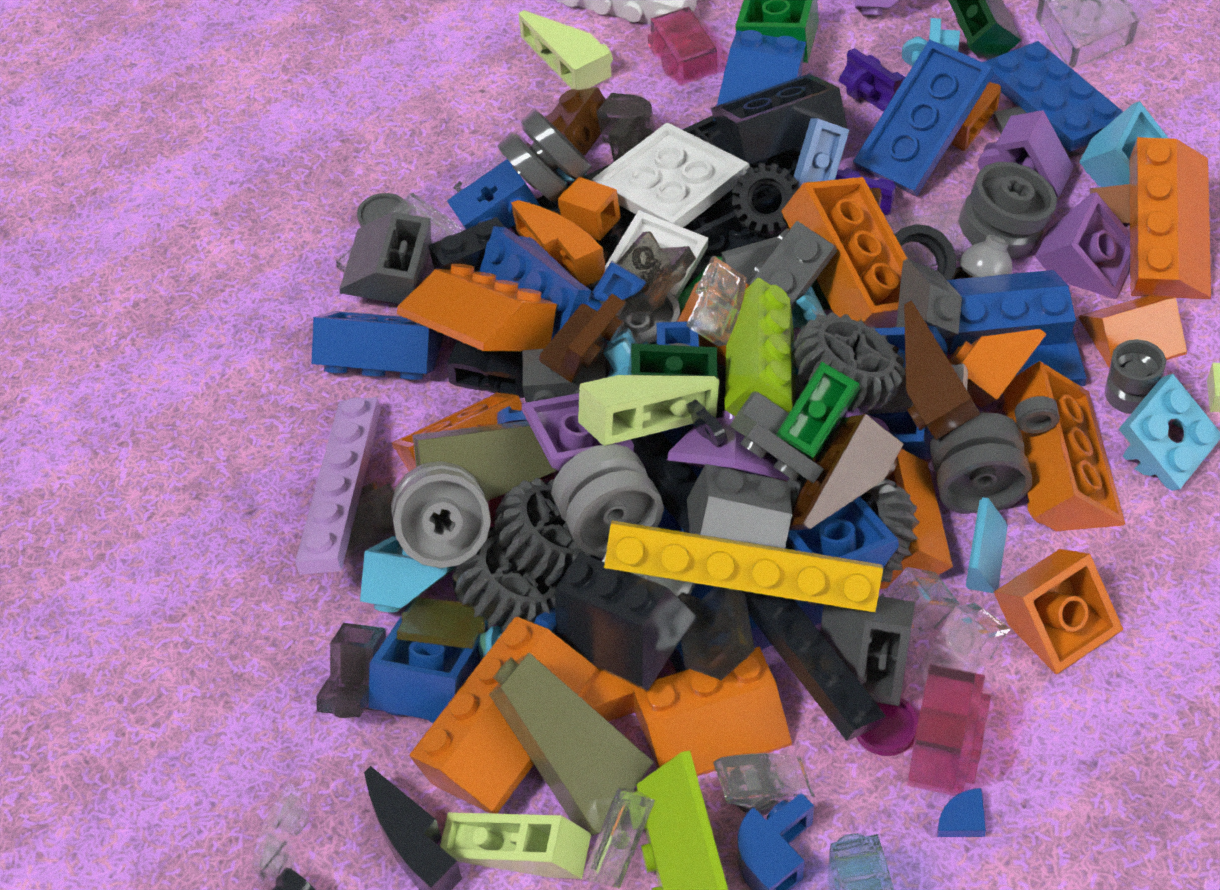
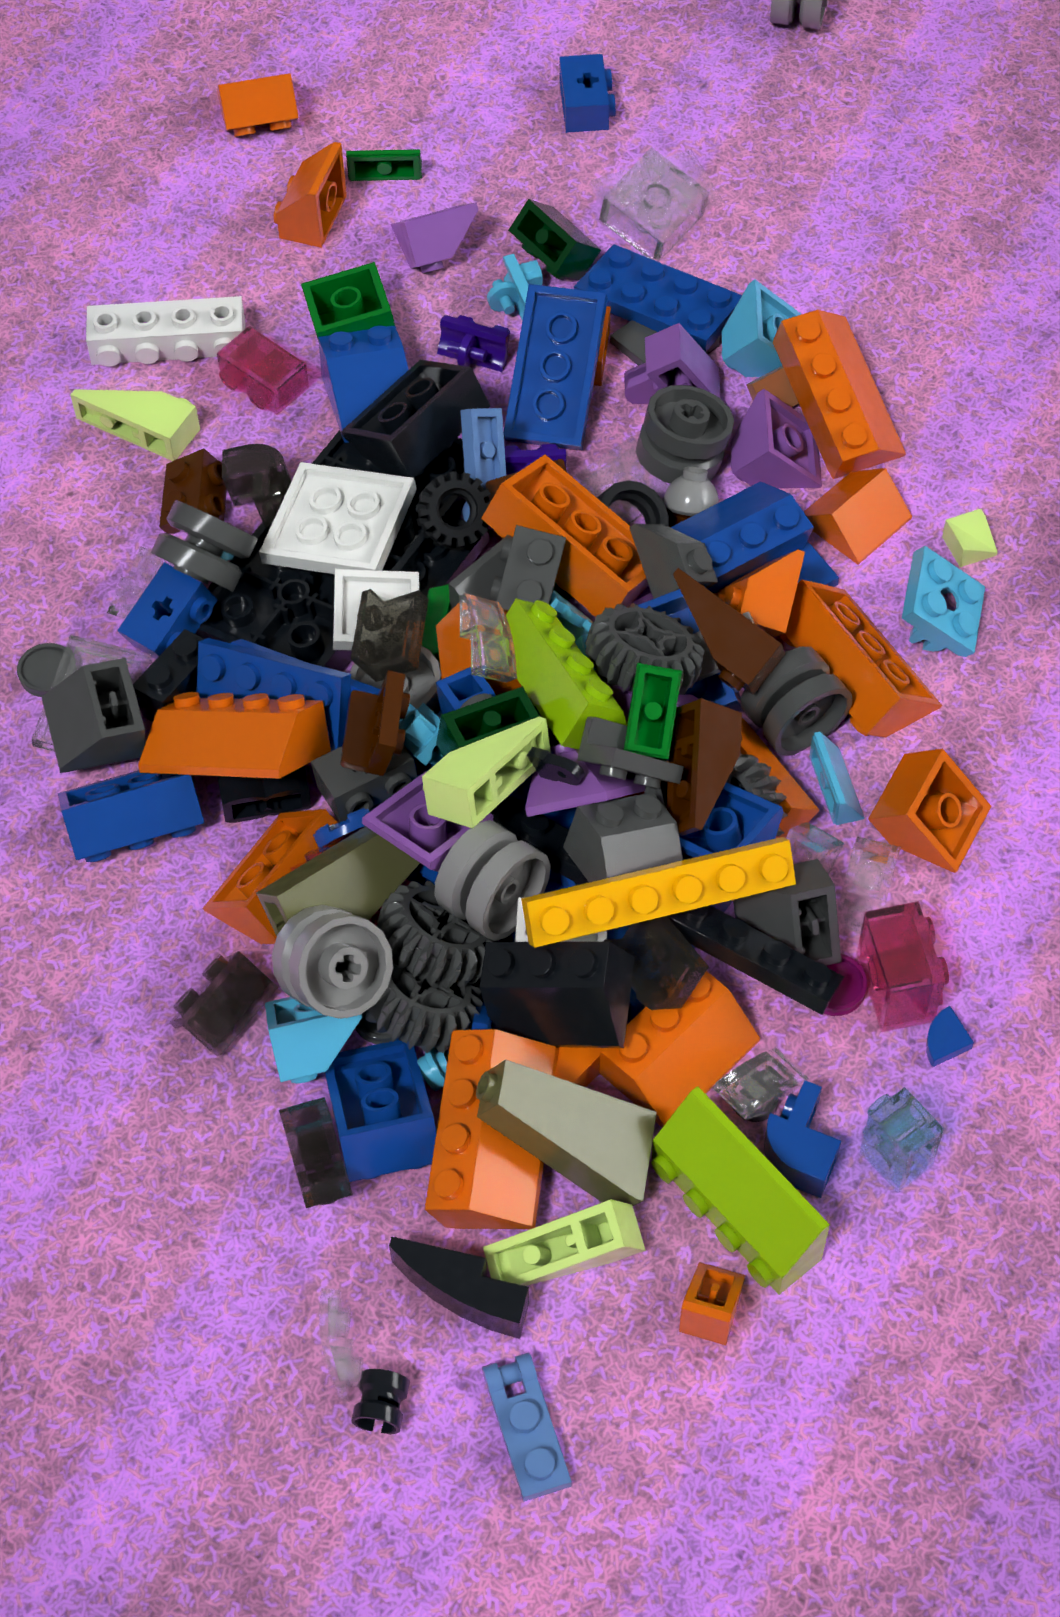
camera: 30 degrees left, 5 degrees up
lavender plate [295,397,381,575] -> none
clear yellow piece [397,597,485,649] -> none
orange slope [511,200,605,286] -> none
orange brick [558,177,621,240] -> none
clear slope [582,788,655,889] -> none
blue tile [591,261,646,301] -> none
dark grey tile [1015,396,1060,433] -> none
dark grey wheel [1104,339,1166,414] -> none

